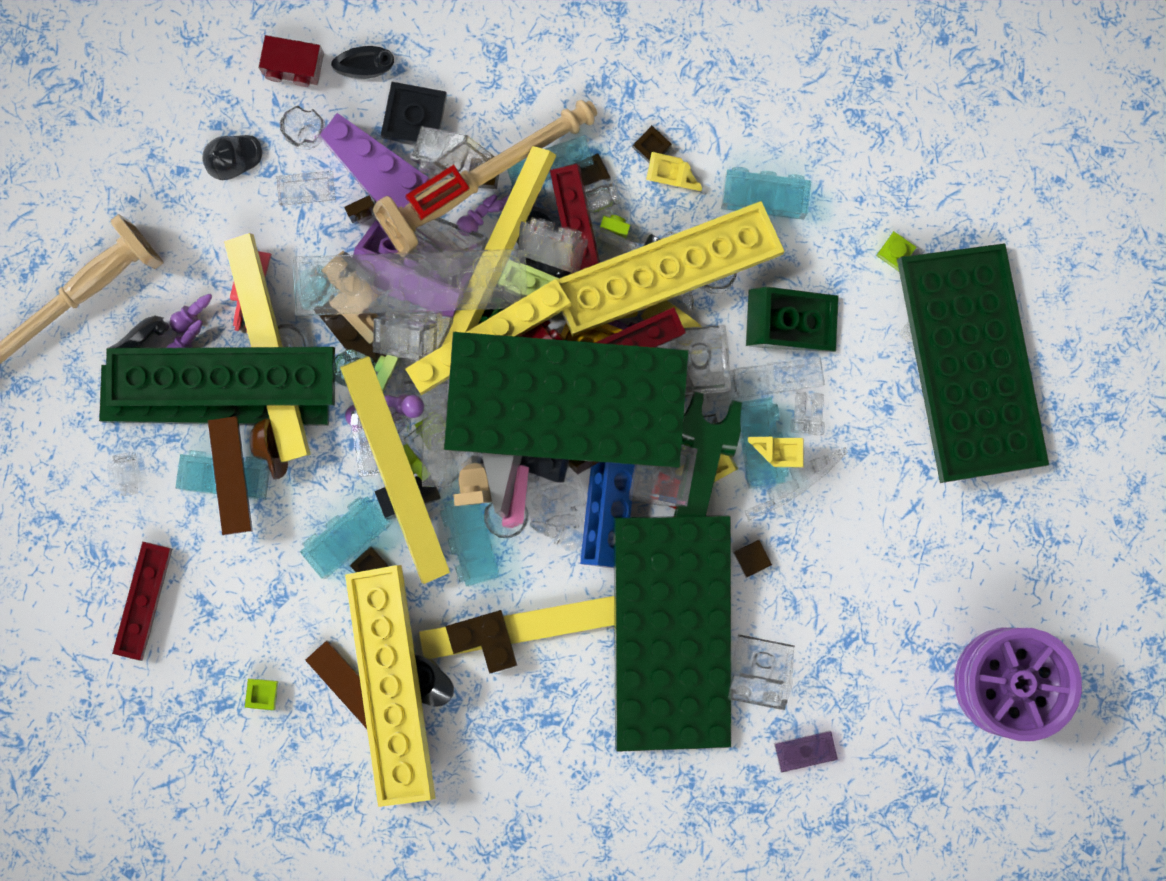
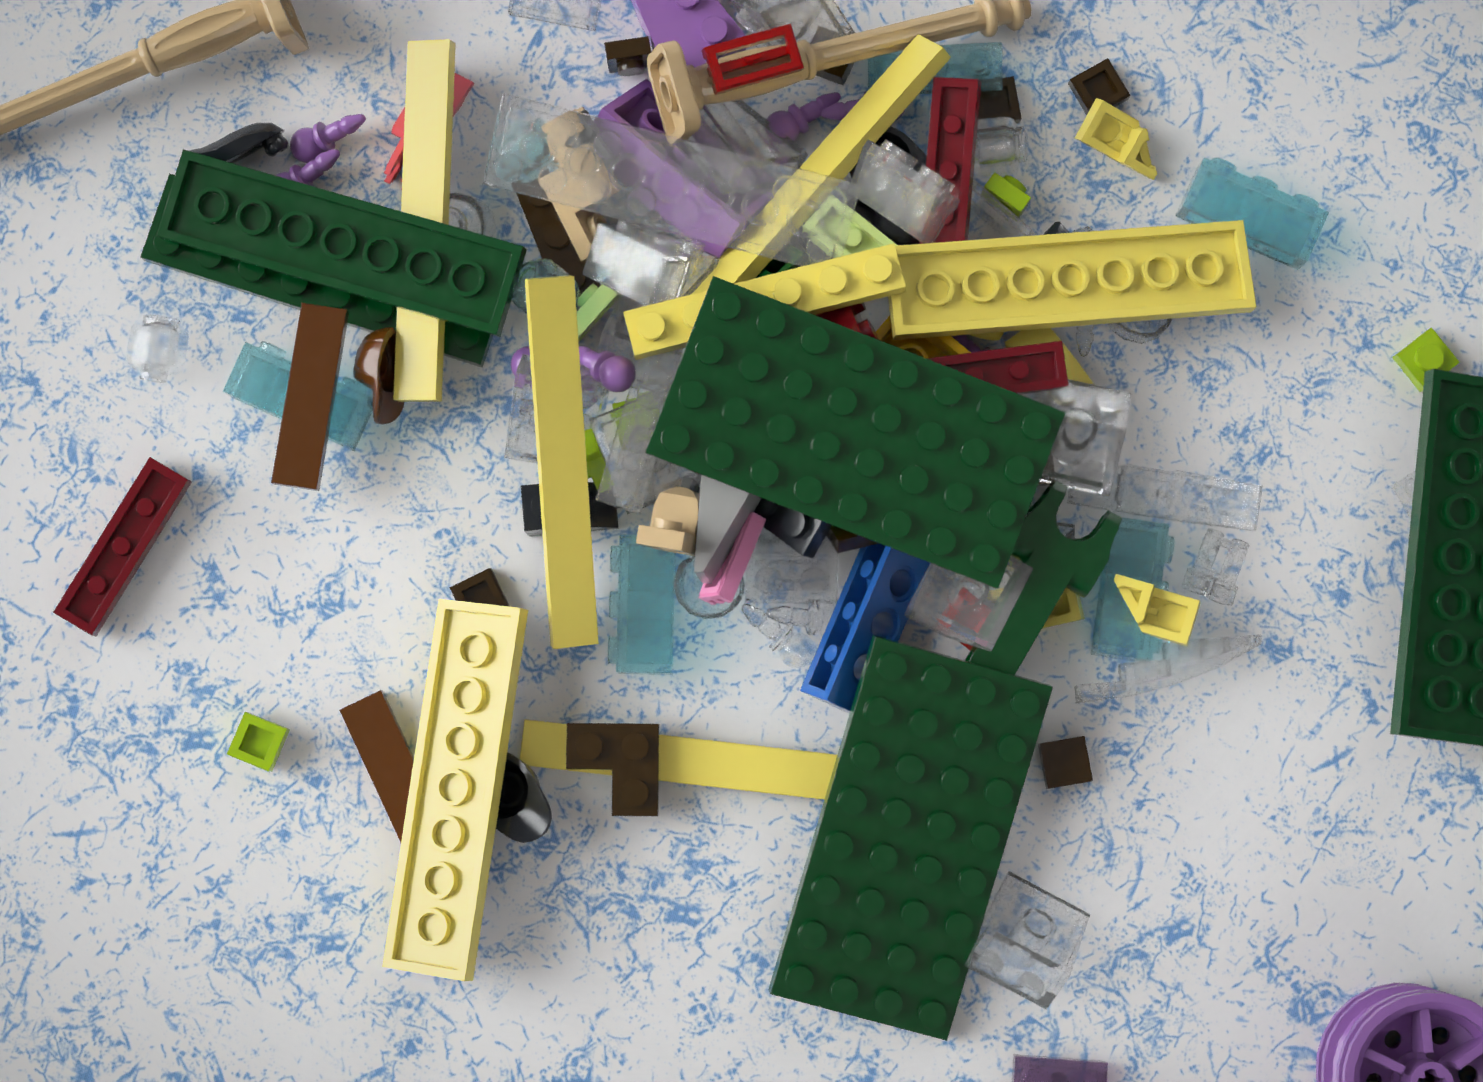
camera: 20 degrees right, 0 degrees up
clear light blue brick [300,497,392,579] -> none
dark green slope [746,287,839,352] -> none

